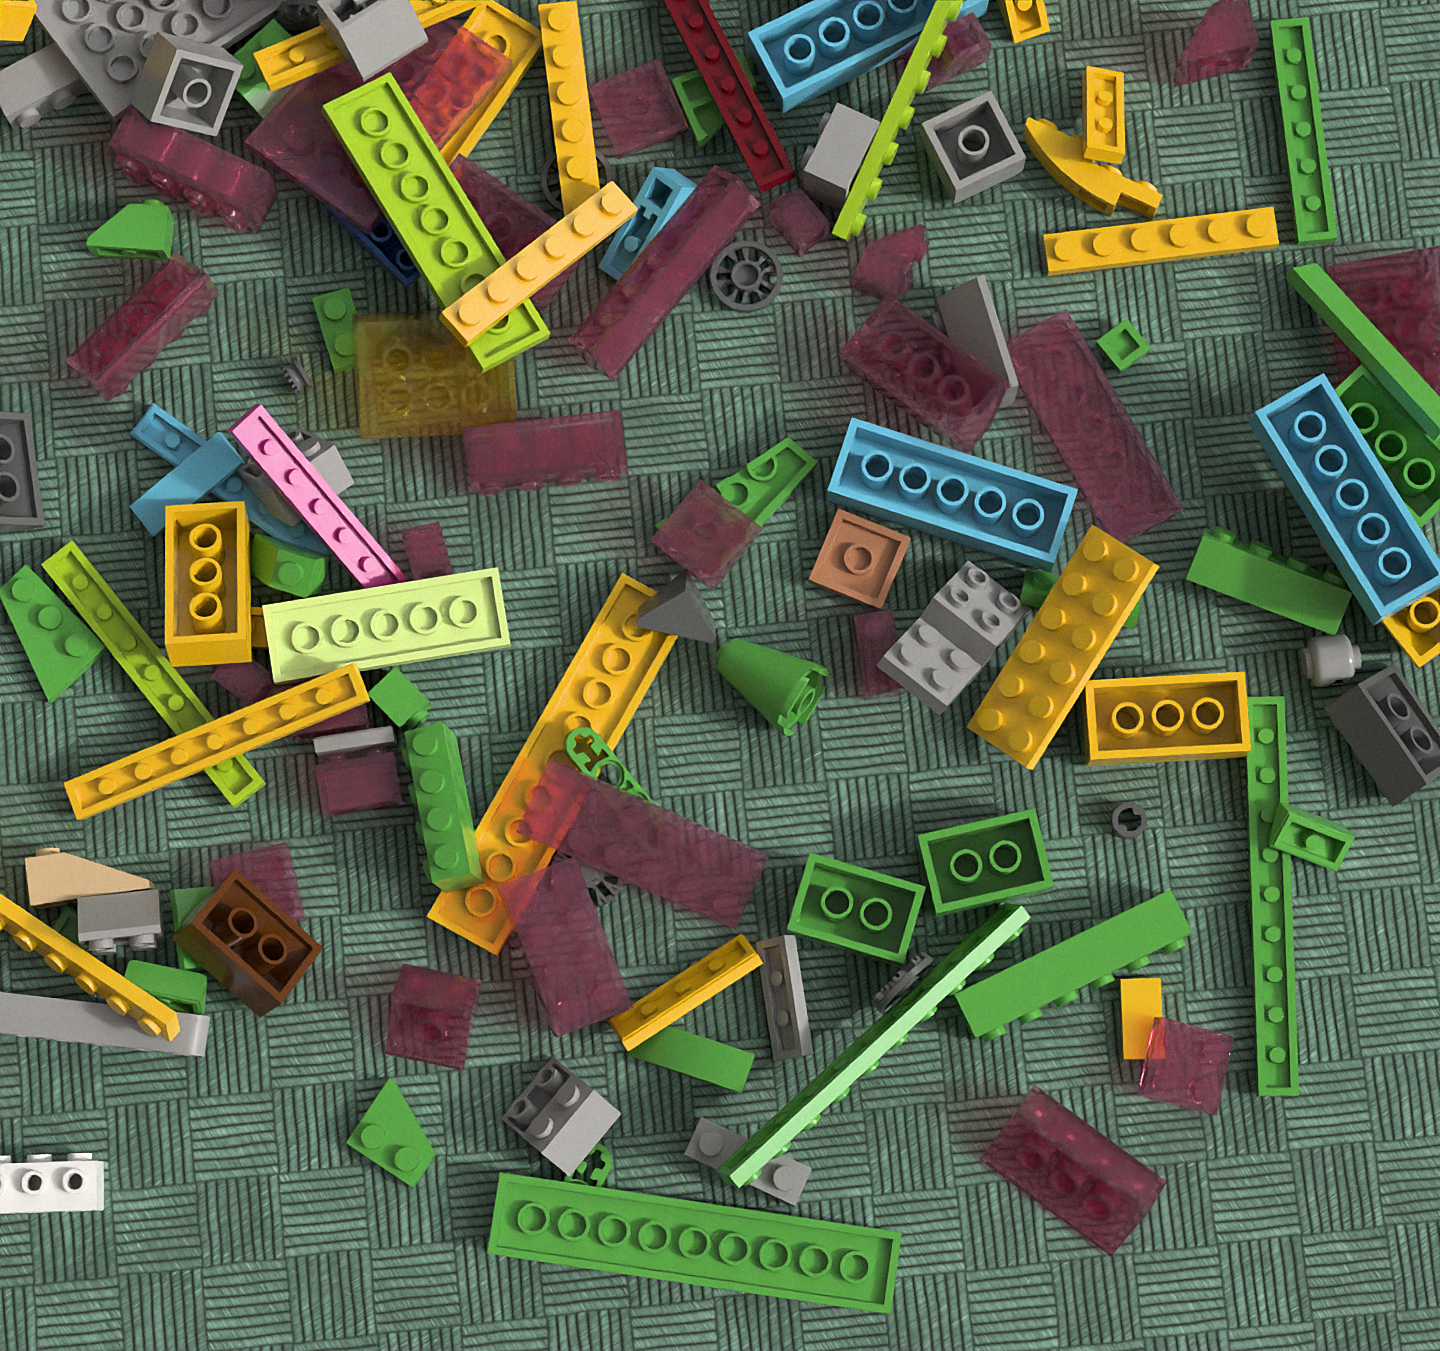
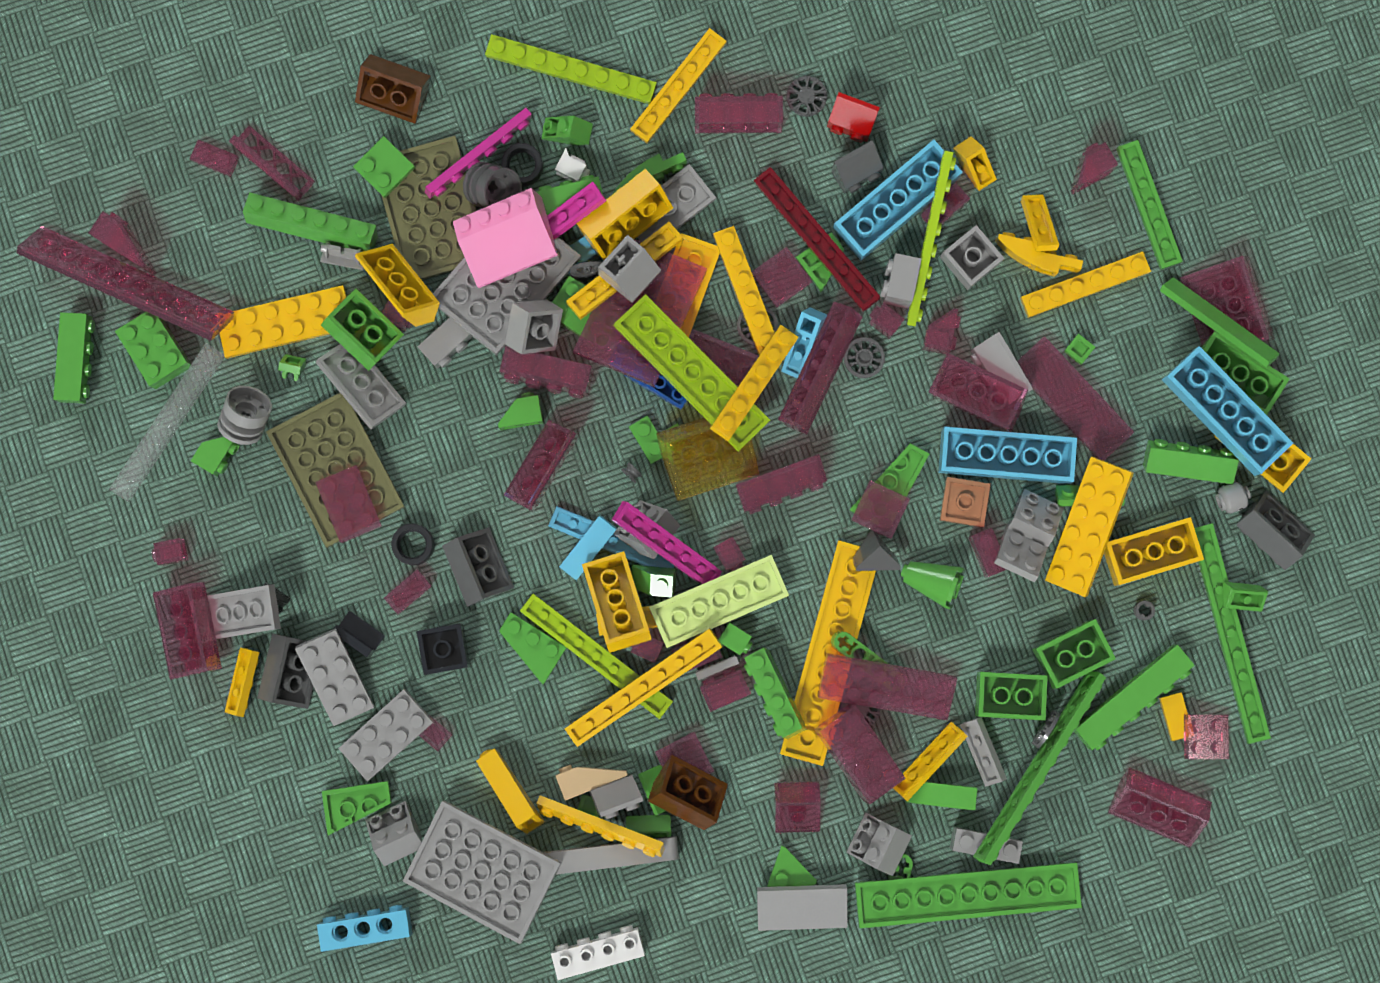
camera: 15 degrees left, 5 degrees up
none -> light grey tile [757,884,847,931]

